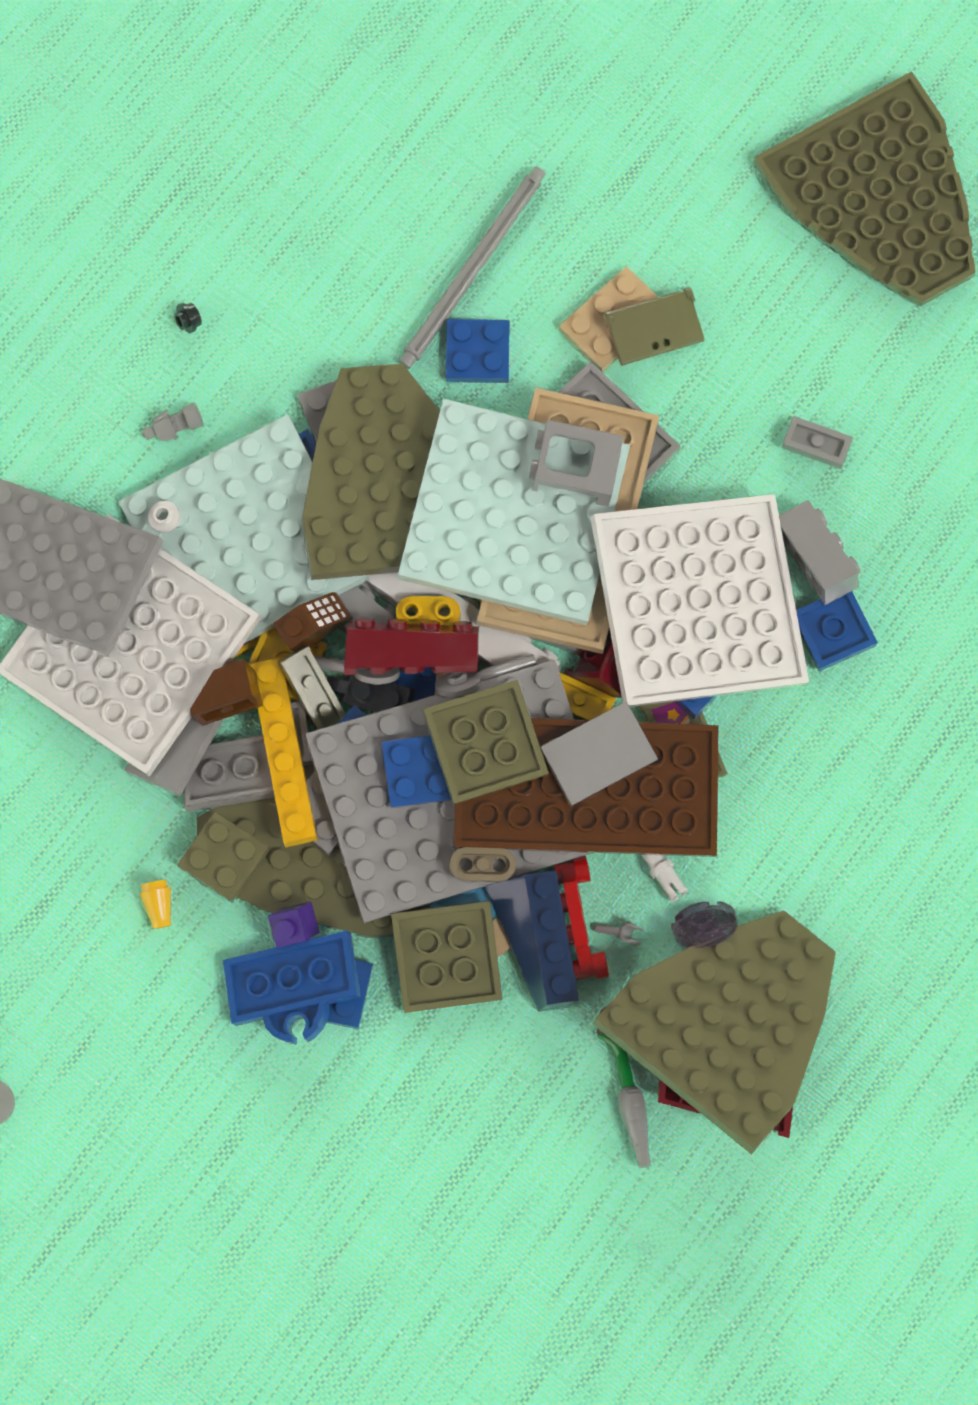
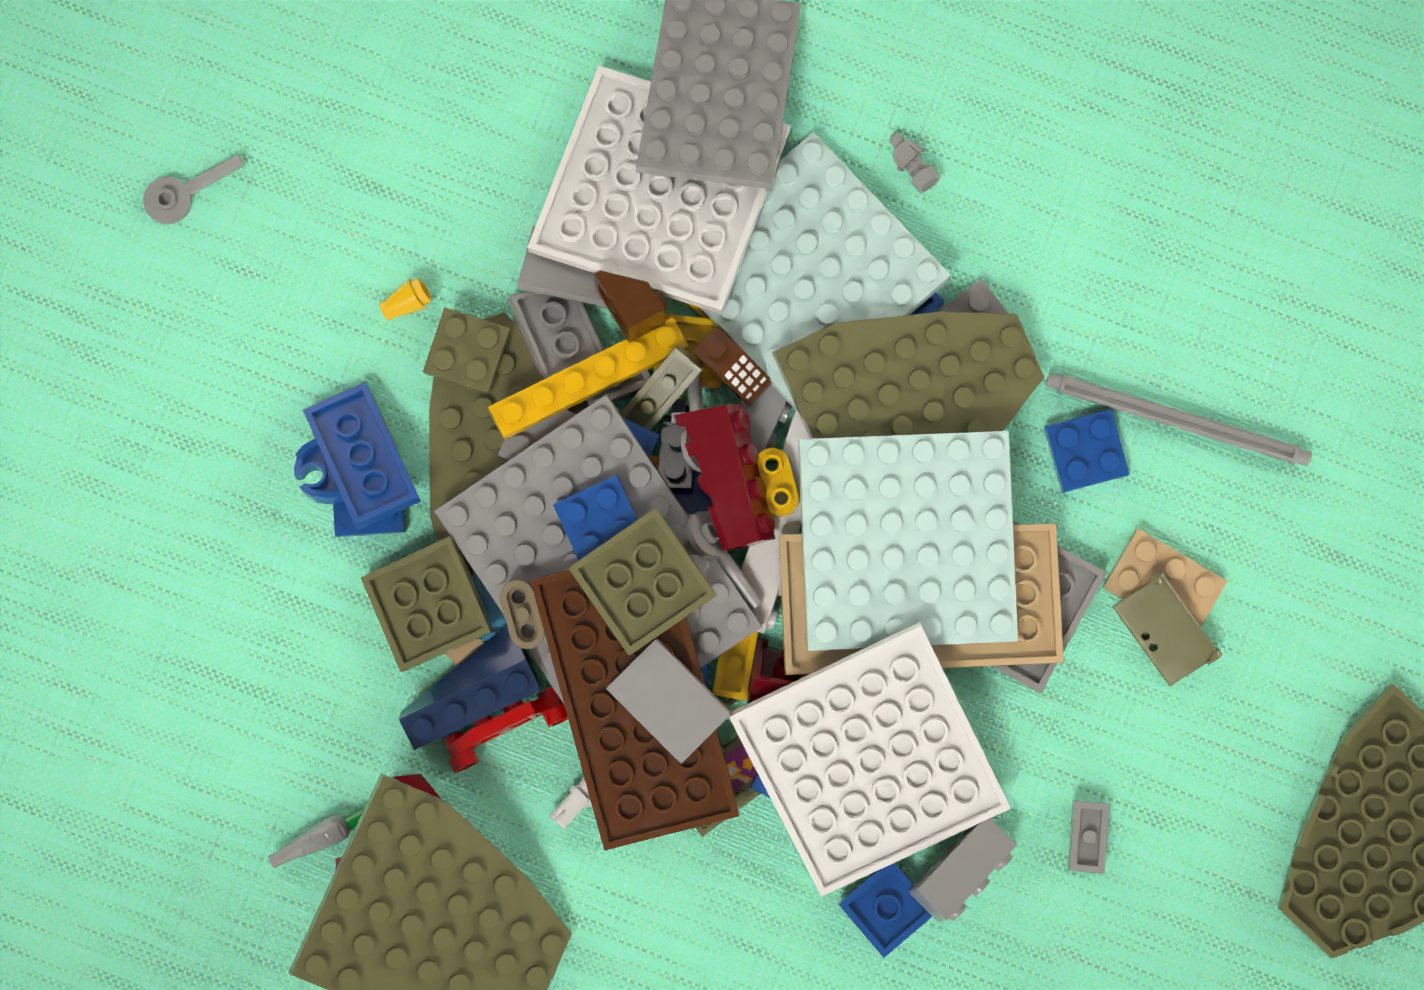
camera: 70 degrees right, 10 degrees up
white plate [148,501,180,533] -> none
plate [174,303,202,334] -> none
dark purple brick [268,902,320,948] -> none
light grey window [528,420,624,507] -> none
light grey hand [595,923,644,946] -> none
clear purple tile [671,901,738,948] -> none

